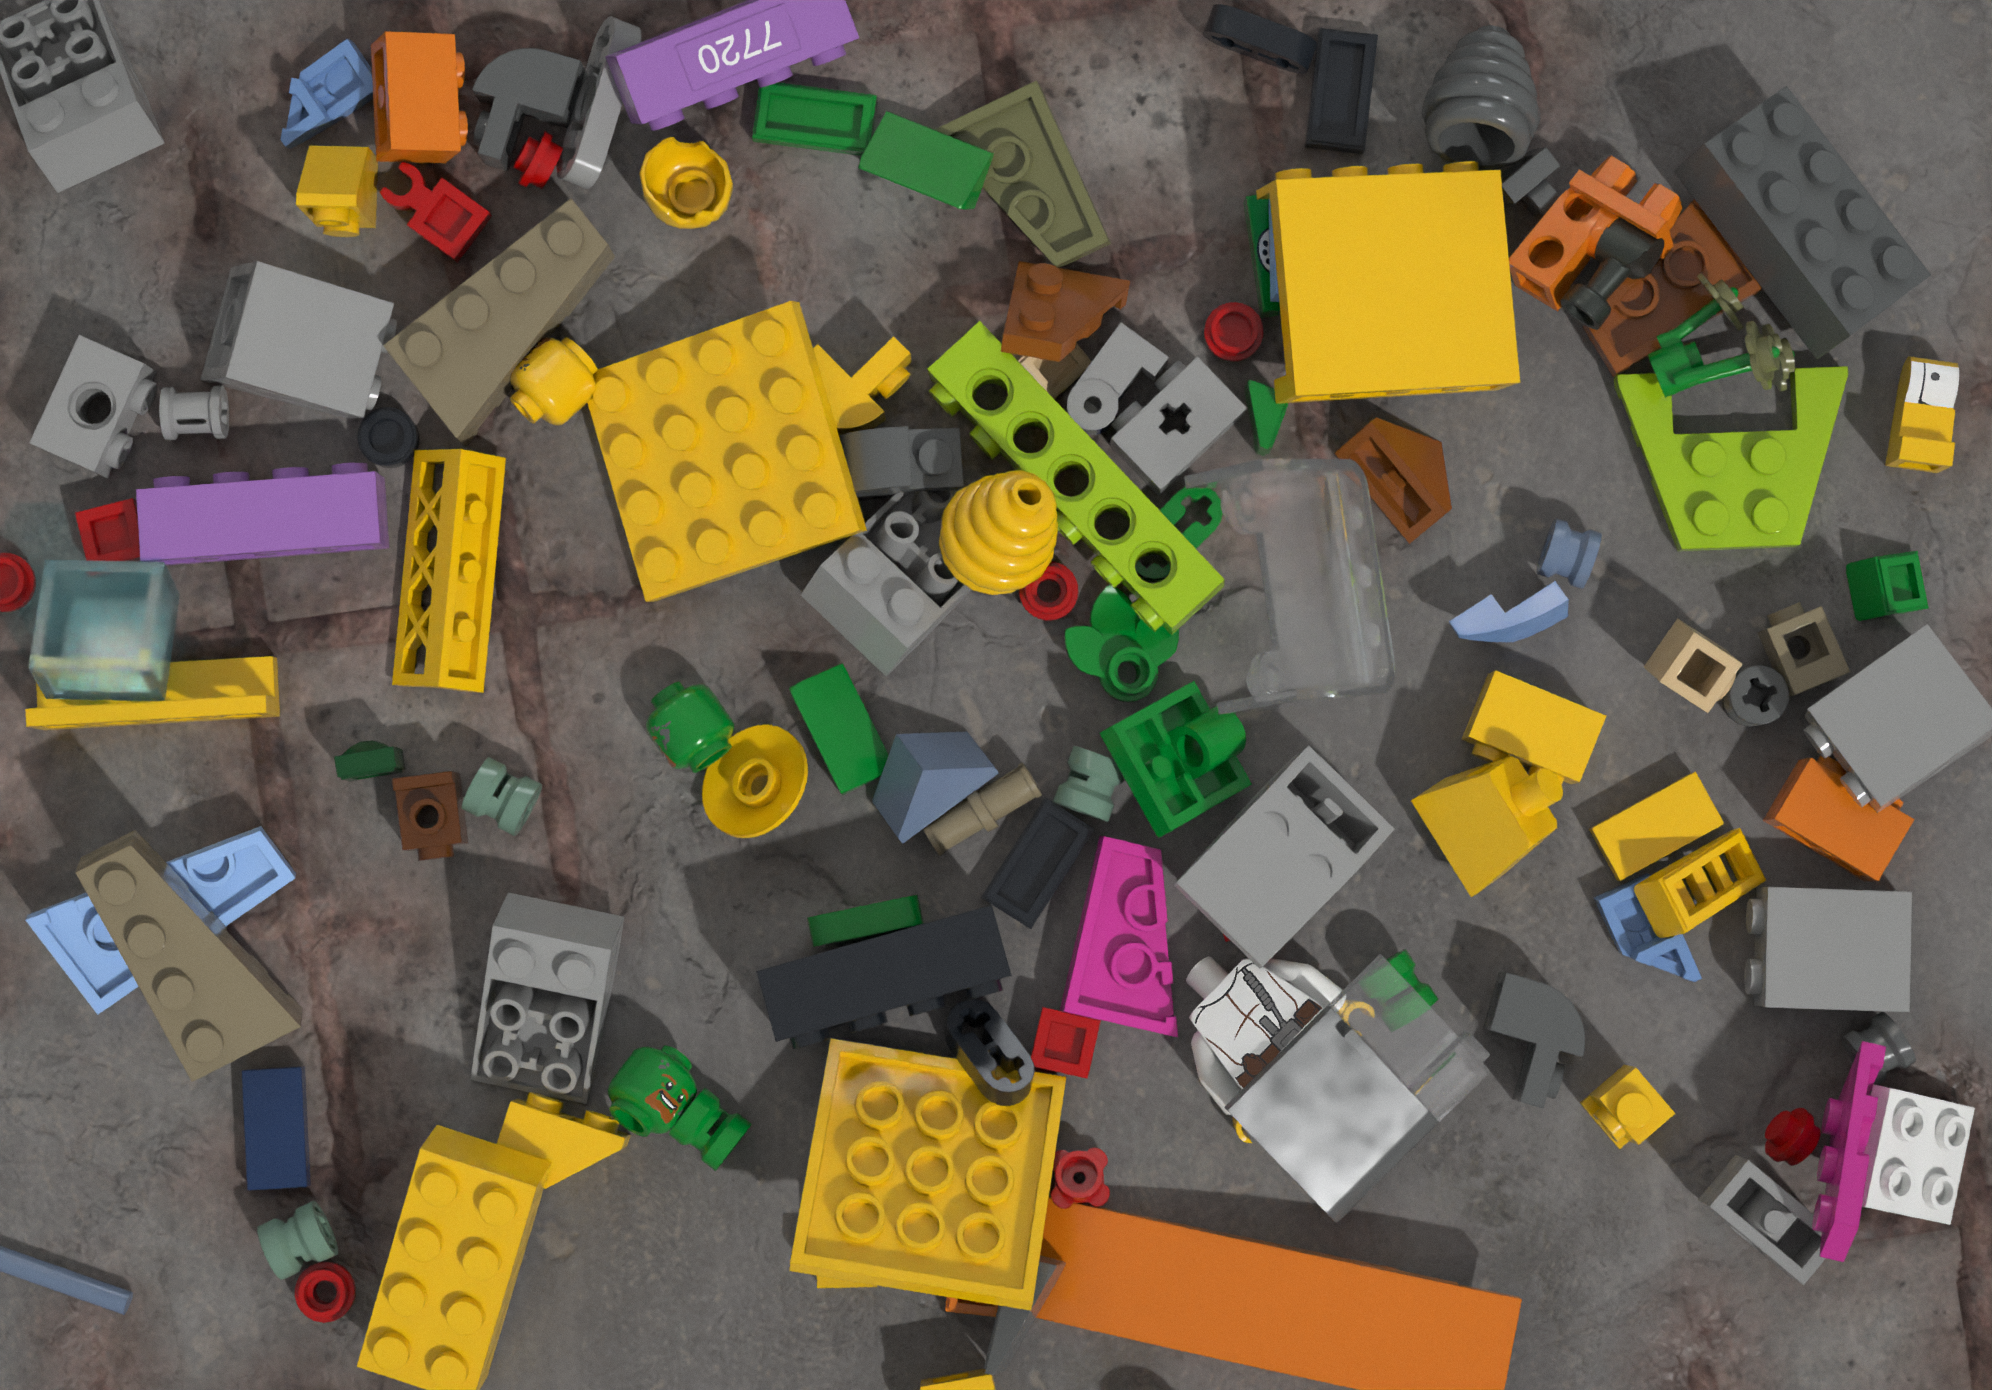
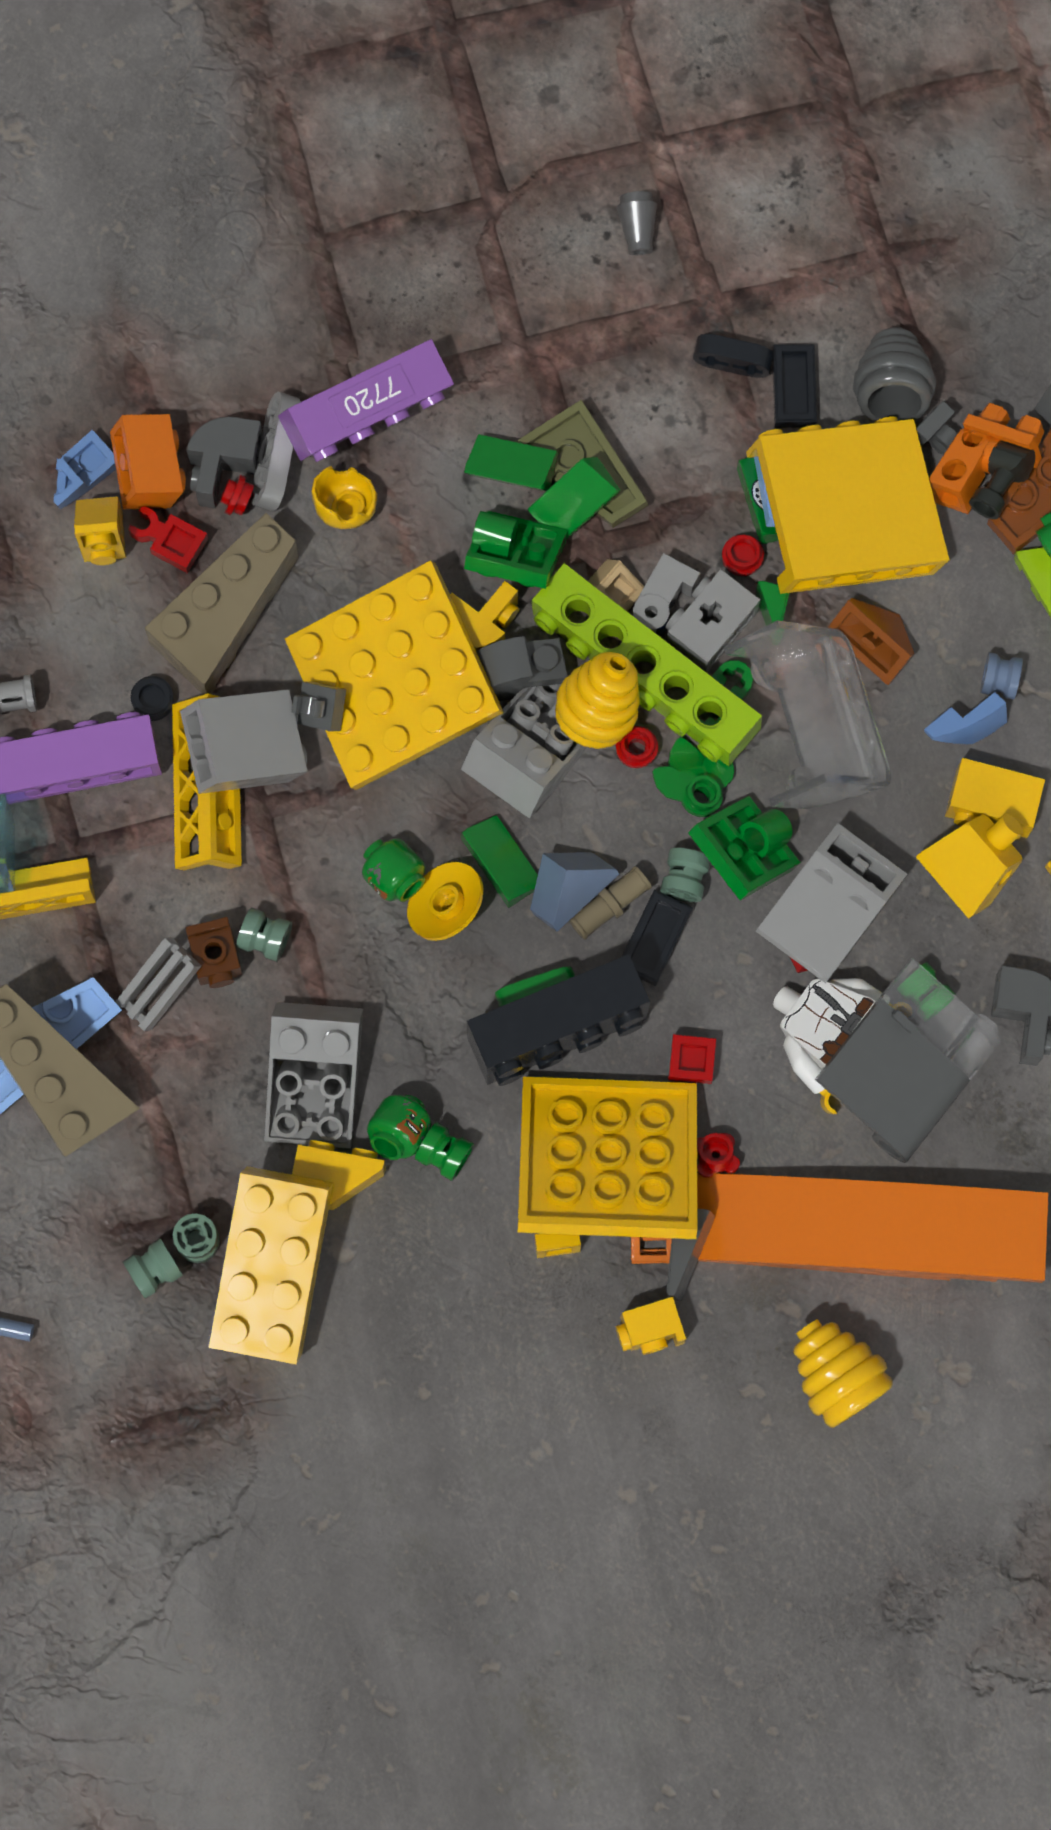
camera: 10 degrees left, 10 degrees down
light grey slope [200,261,397,419] -> none
dark blue tile [242,1066,311,1190] -> none
red plate [295,1262,356,1323] -> none
dark green tile [334,740,406,782] -> none
yellow head [510,337,598,425] -> none
green tile [752,82,877,156] -> none
black beam [945,999,1034,1106] -> none
dark orange wing [1001,261,1130,362] -> none
dark pink wing [1060,836,1178,1037] -> none
none -> light grey tile [115,937,201,1031]
none -> sand green wheel [173,1213,220,1263]
none -> light grey brick [180,690,308,794]
none -> dark grey tile [291,681,346,731]
none -> green plate [464,510,568,589]
none -> green slope [528,457,621,540]

